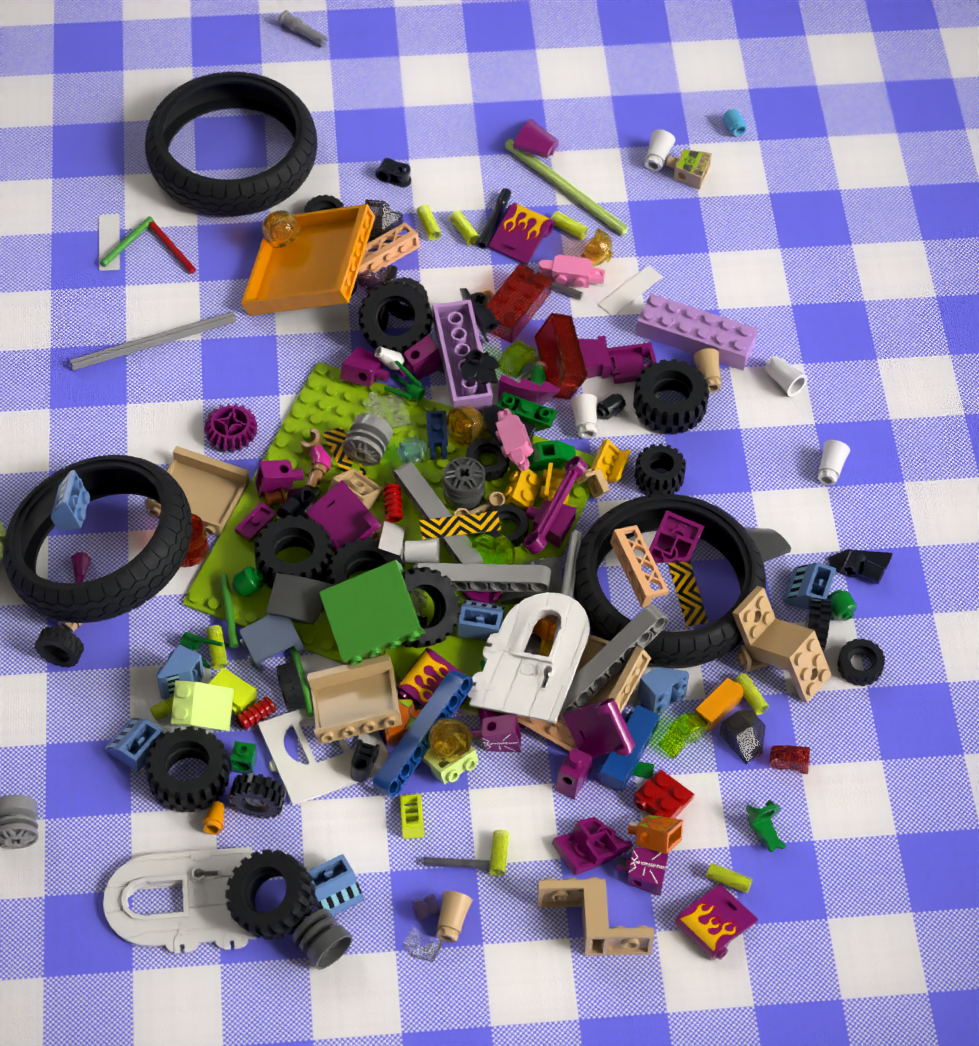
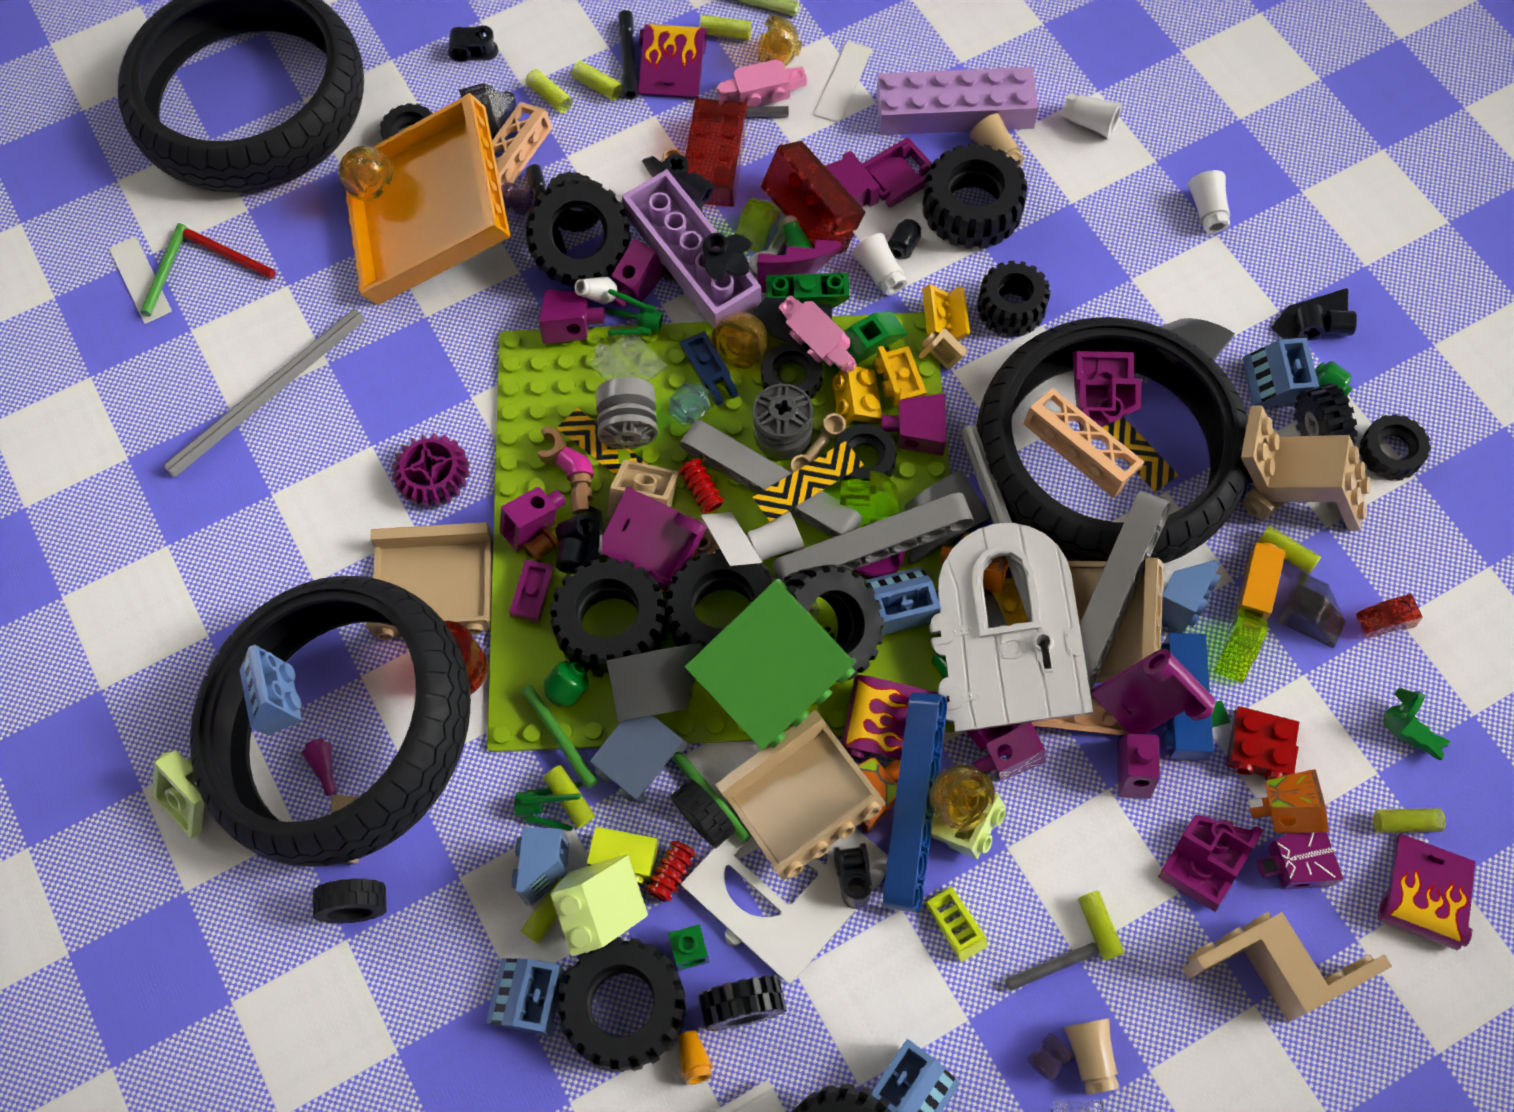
camera: 20 degrees left, 10 degrees up
magenta piece [523,456,588,555] -> none

